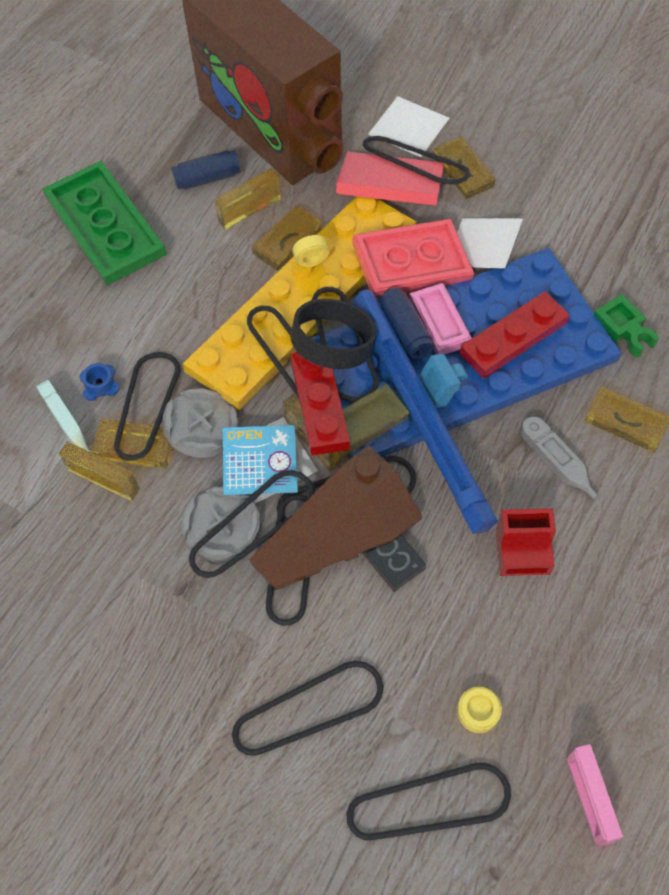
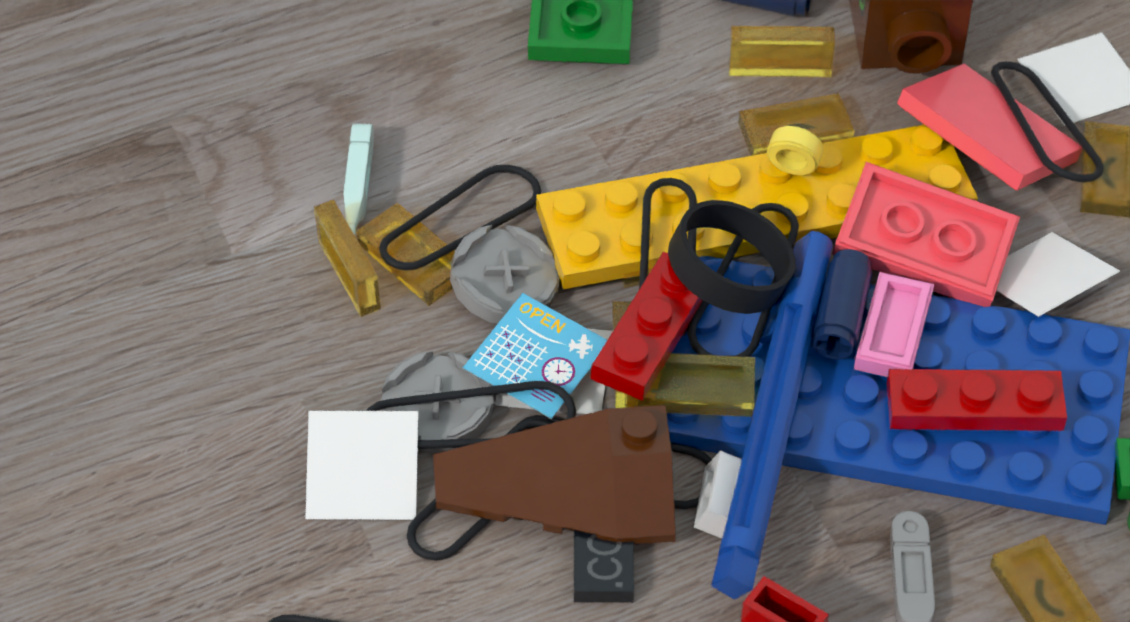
camera: 35 degrees right, 10 degrees down
blue plate [79,363,119,401] -> none
dark azure tile [419,354,468,408] -> none
none -> white sticker [305,411,418,520]
none -> white piece [694,451,742,538]

